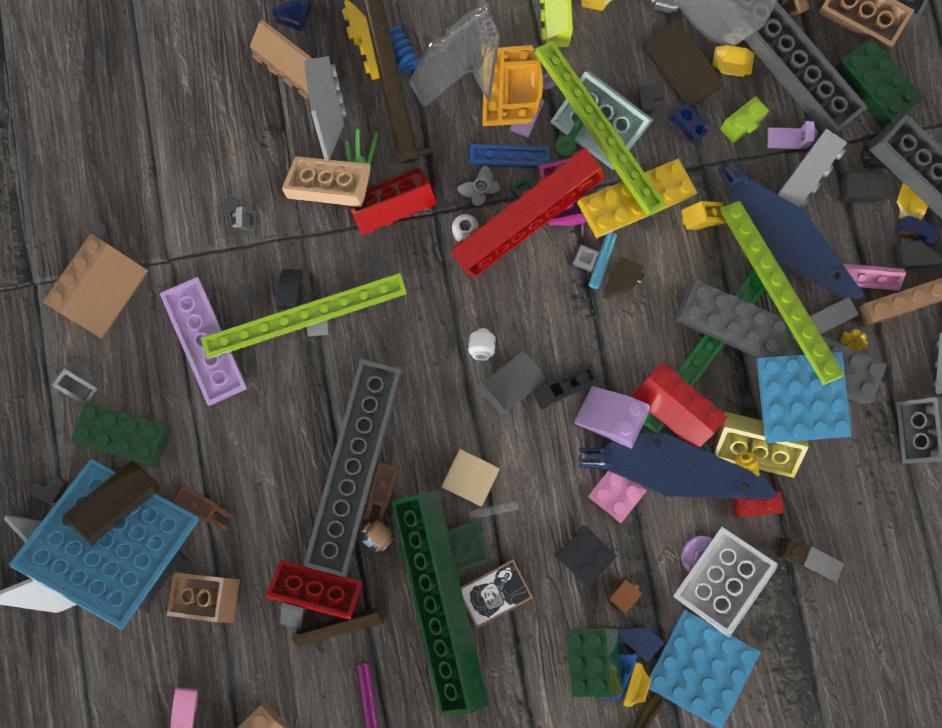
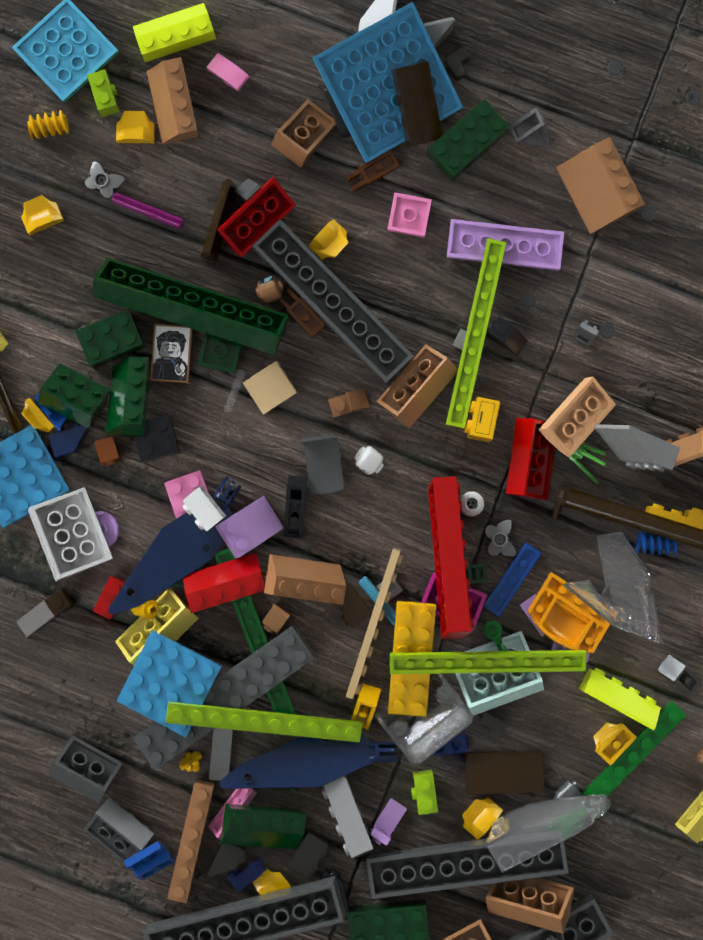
camera: 125 degrees right, 5 degrees up
none -> dark green brick [75,309,146,369]
none -> dark green slope [105,357,151,436]
none -> white slope [183,486,226,531]
none -> dark green slope [220,804,307,849]
none -> medium nougat slope [262,603,291,634]
none -> medium nougat slope [264,554,346,605]
none -> yellow slope [308,219,349,261]
none -> medium nougat slope [328,389,370,418]
none -> tan plate [346,547,403,699]
none -> clear windscreen [375,673,473,764]
none -> medium nougat slope [376,345,458,428]
none -> bright pink plate [387,192,432,238]
none -> yellow brick [464,397,500,442]

